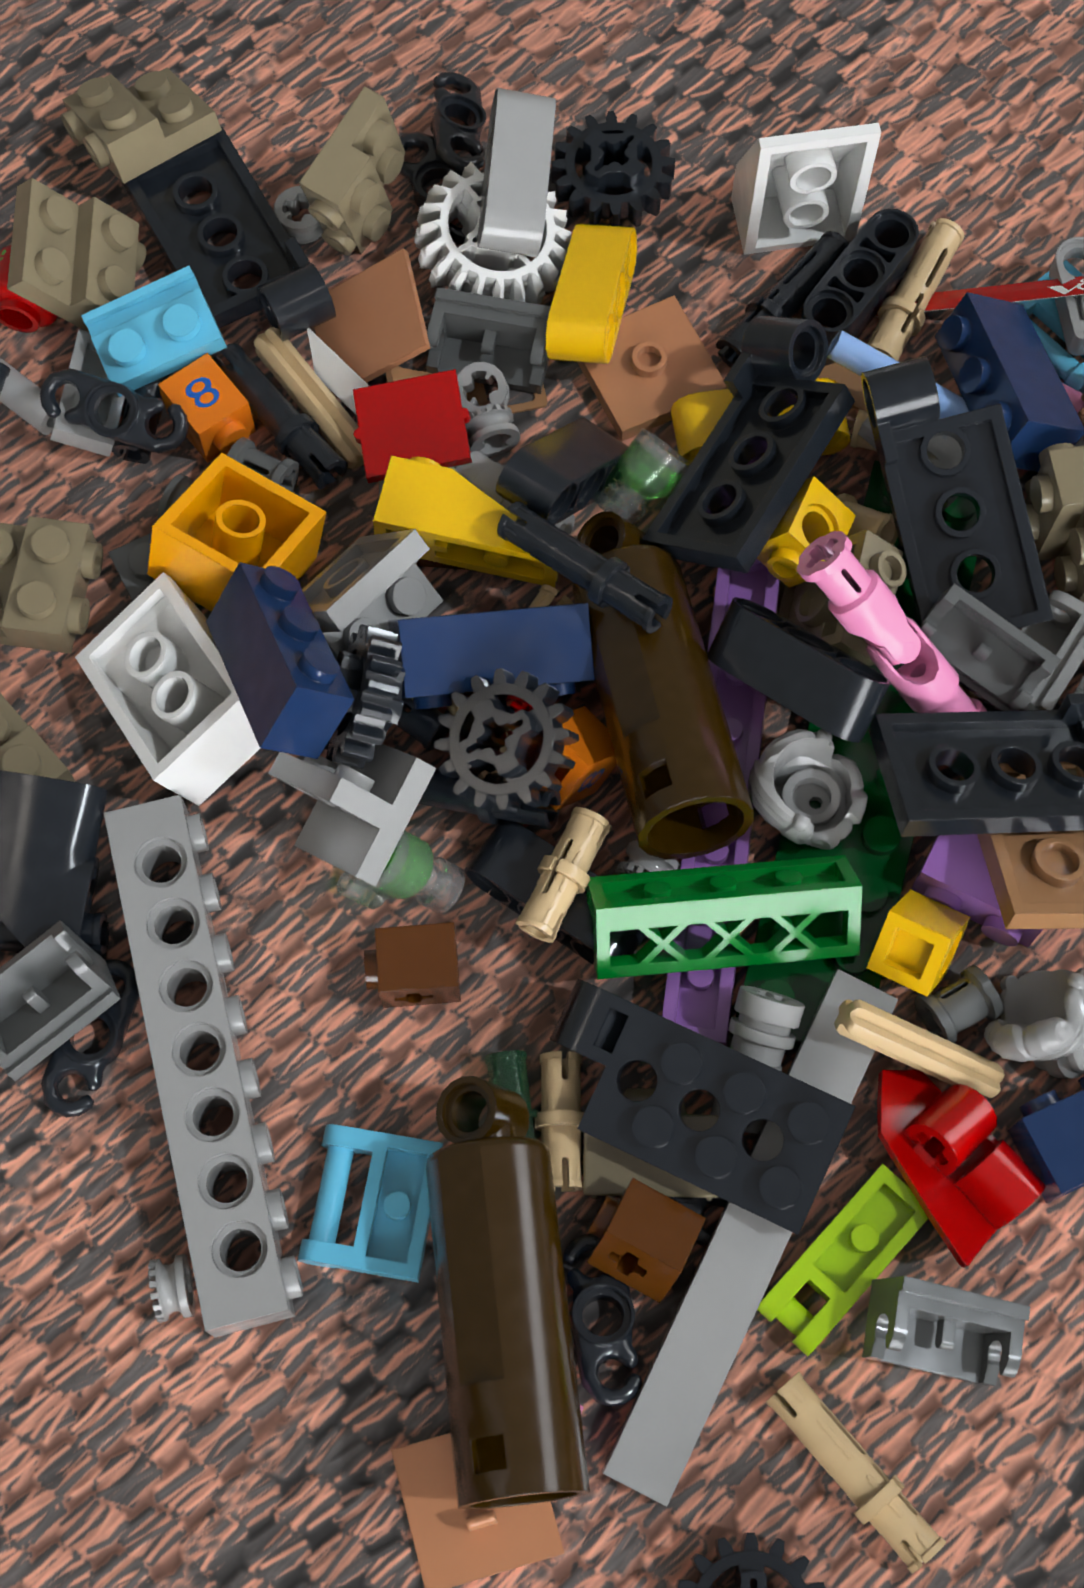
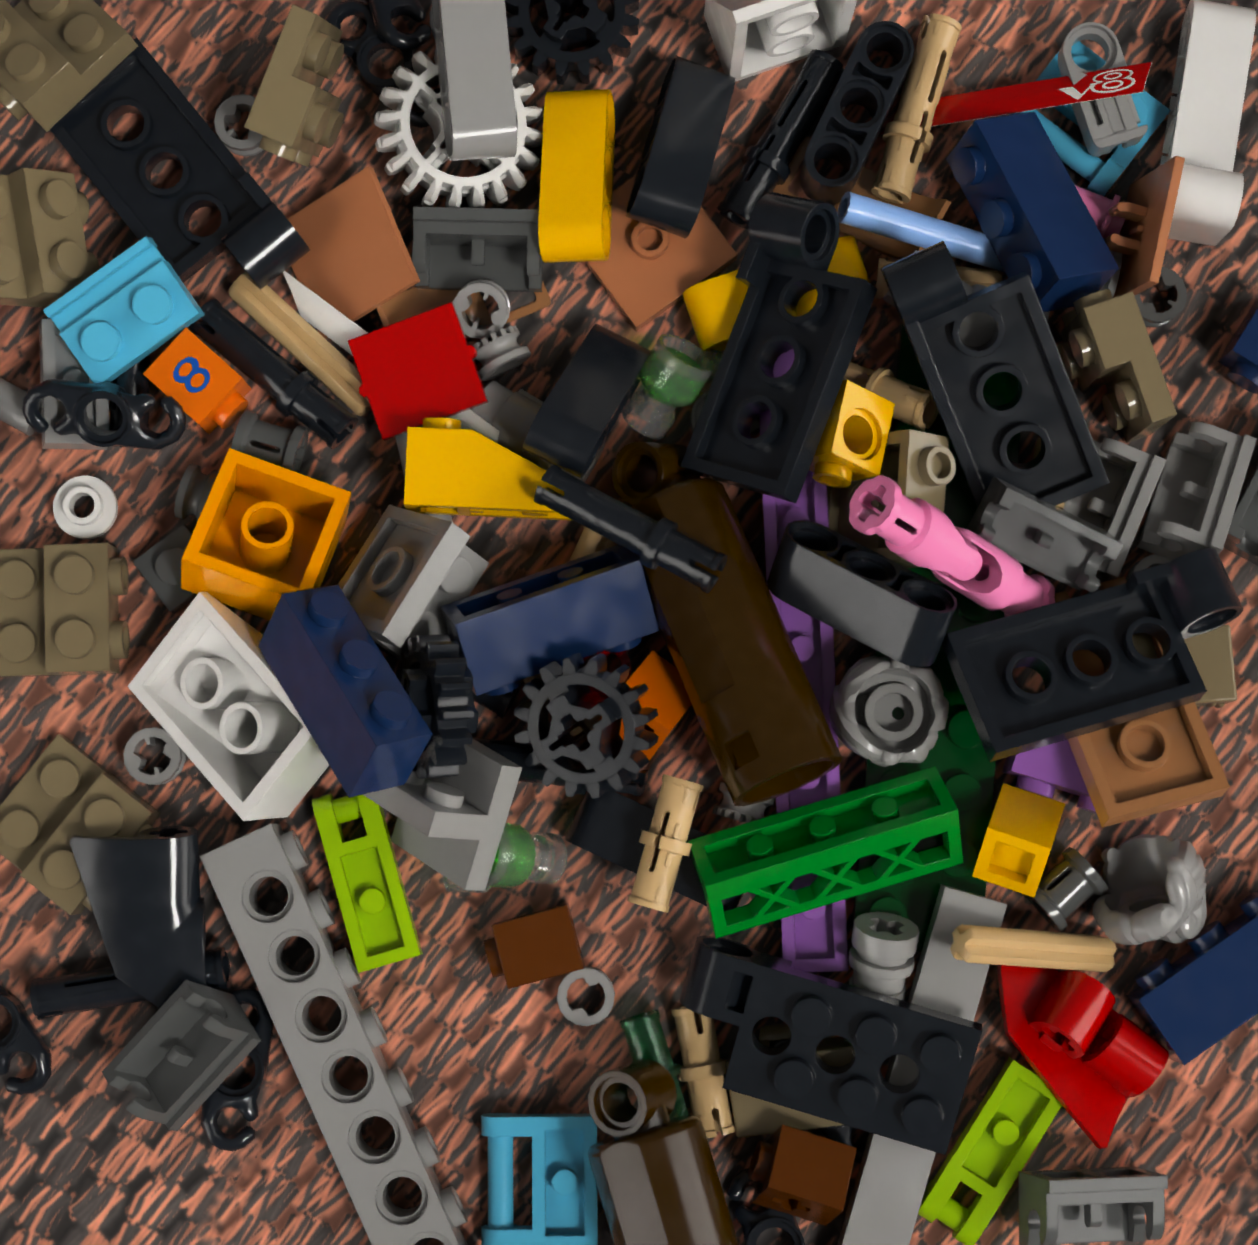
camera: 10 degrees left, 15 degrees up
none -> white plate [53,476,118,539]
none -> light grey bush [123,727,186,785]
none -> lime plate [312,794,423,973]
none -> light grey bush [557,966,615,1026]
none -> black beam [626,55,735,238]

